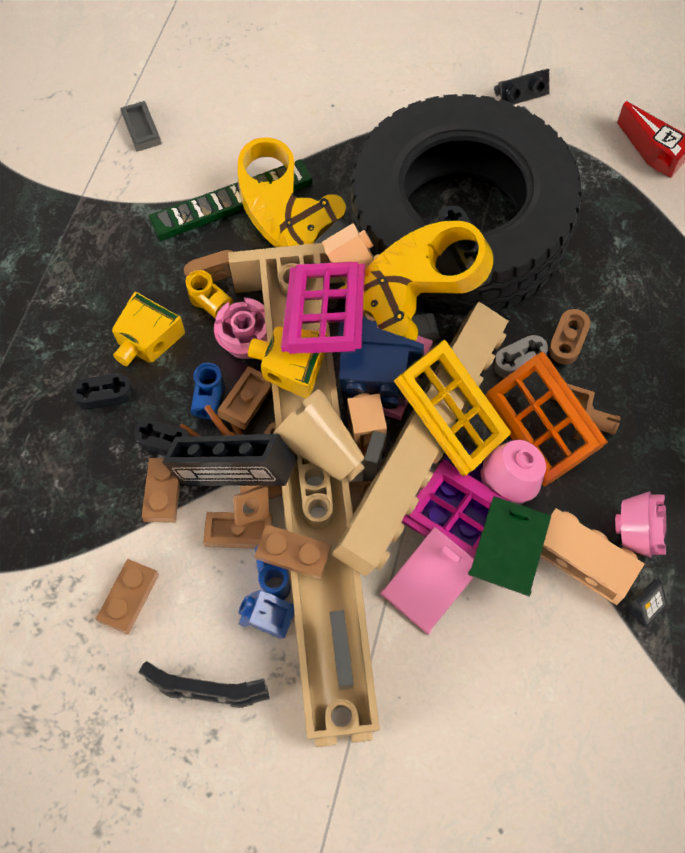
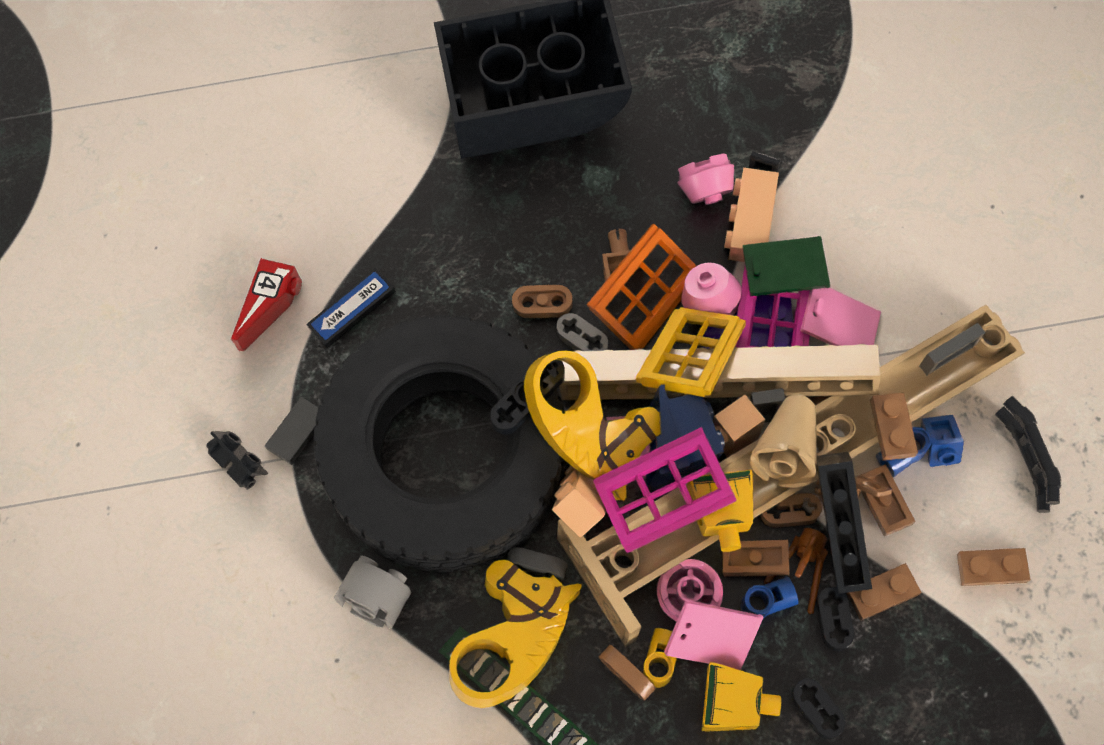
camera: 110 degrees left, 5 degrees up
none -> tile [306,268,396,348]
none -> light grey brick [334,556,411,629]
none -> bright pink container [664,600,763,670]

